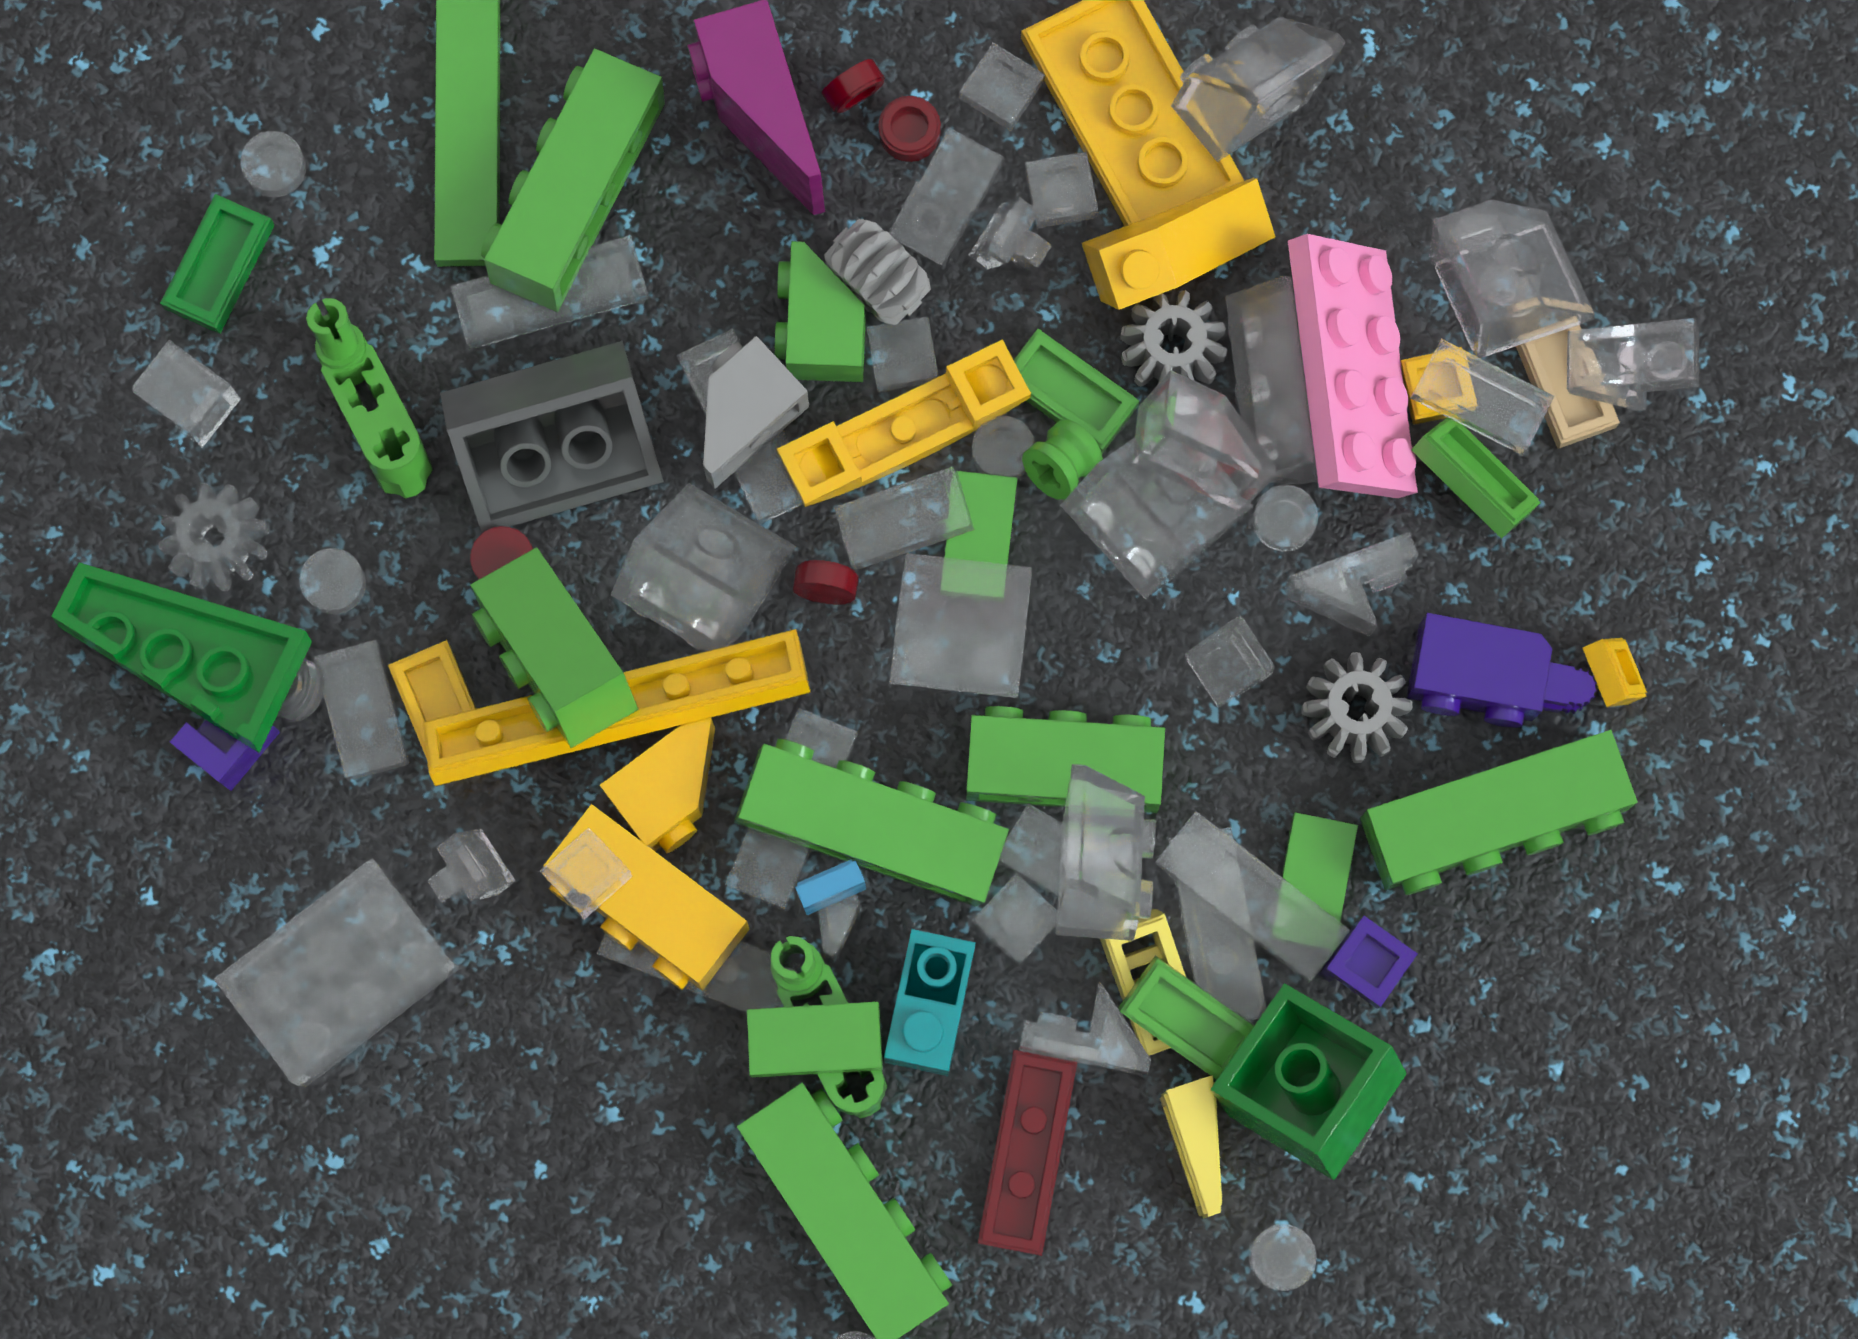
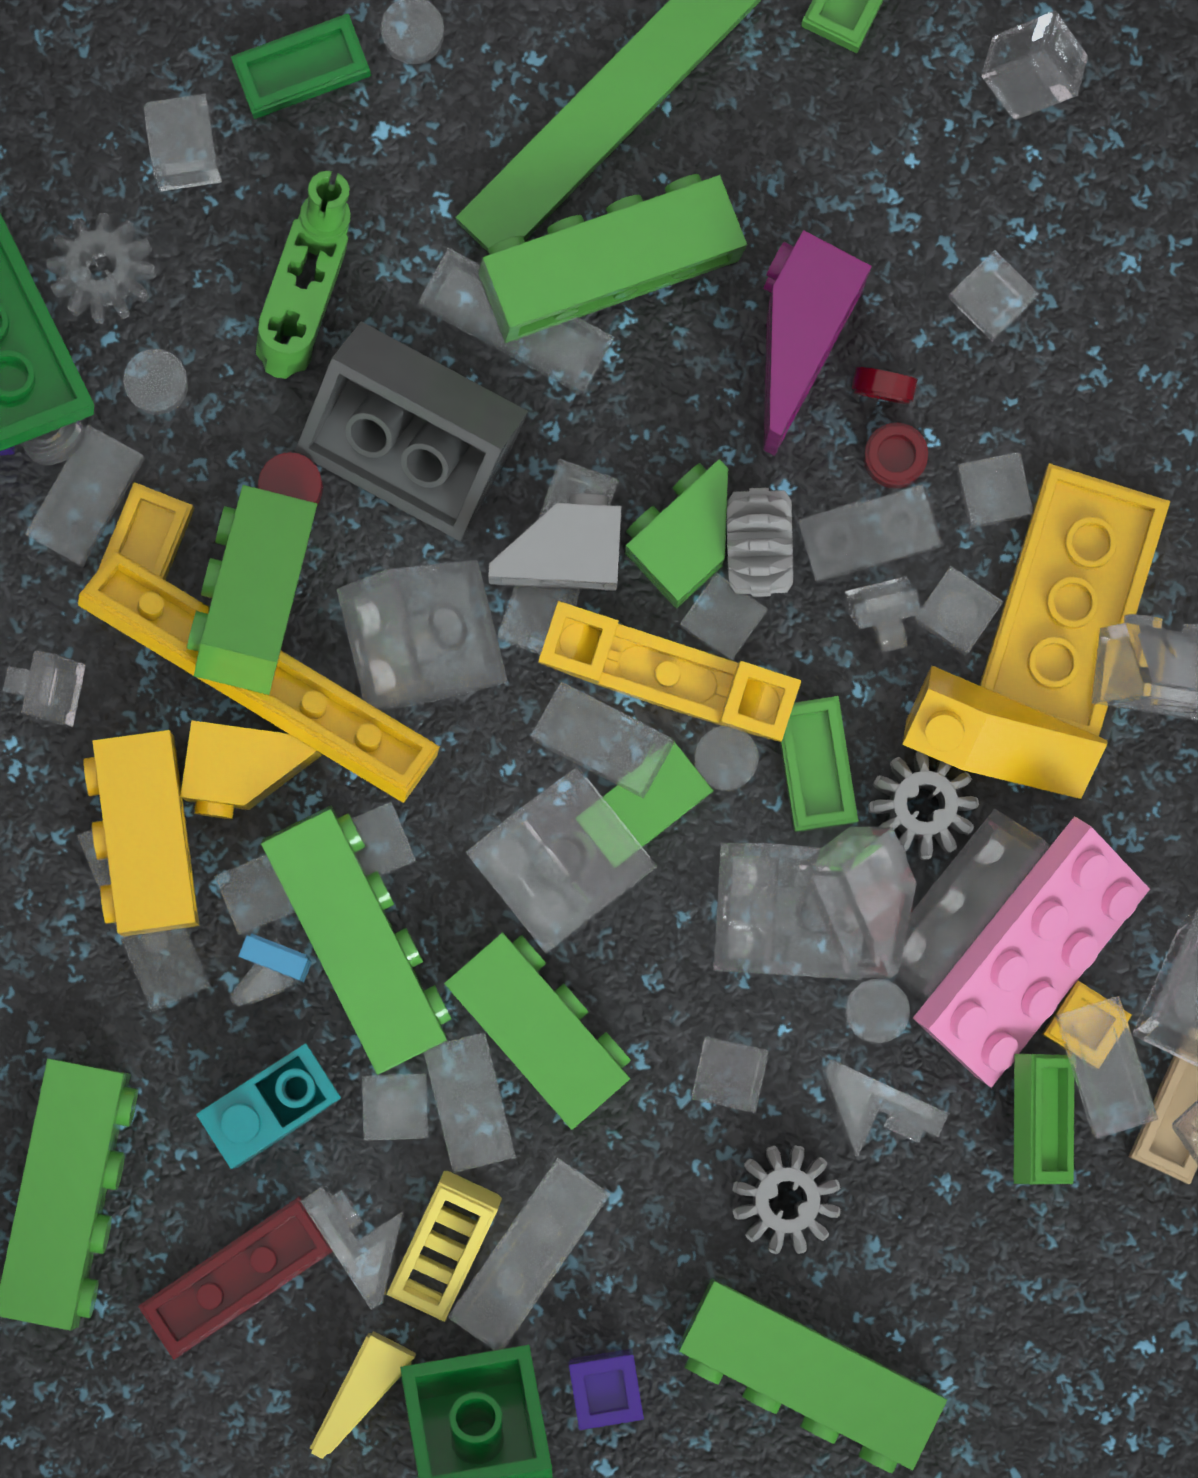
camera: 40 degrees right, 5 degrees up
clear slope [540,827,633,920] -> none
bright green tile [747,1002,883,1078] -> none
bright green beam [770,936,887,1119] -> none
dark red tile [793,560,859,605] -> none
bright green wheel [1022,419,1103,500] -> none
clear slope [1056,764,1156,941] -> none
bright green tile [1118,955,1255,1080] -> none
clear tile [1155,811,1350,983] -> none
bright green tile [1269,812,1358,953] -> none
dark purple hinge [1407,613,1597,728] -> none
yellow tile [1582,638,1647,707] -> none

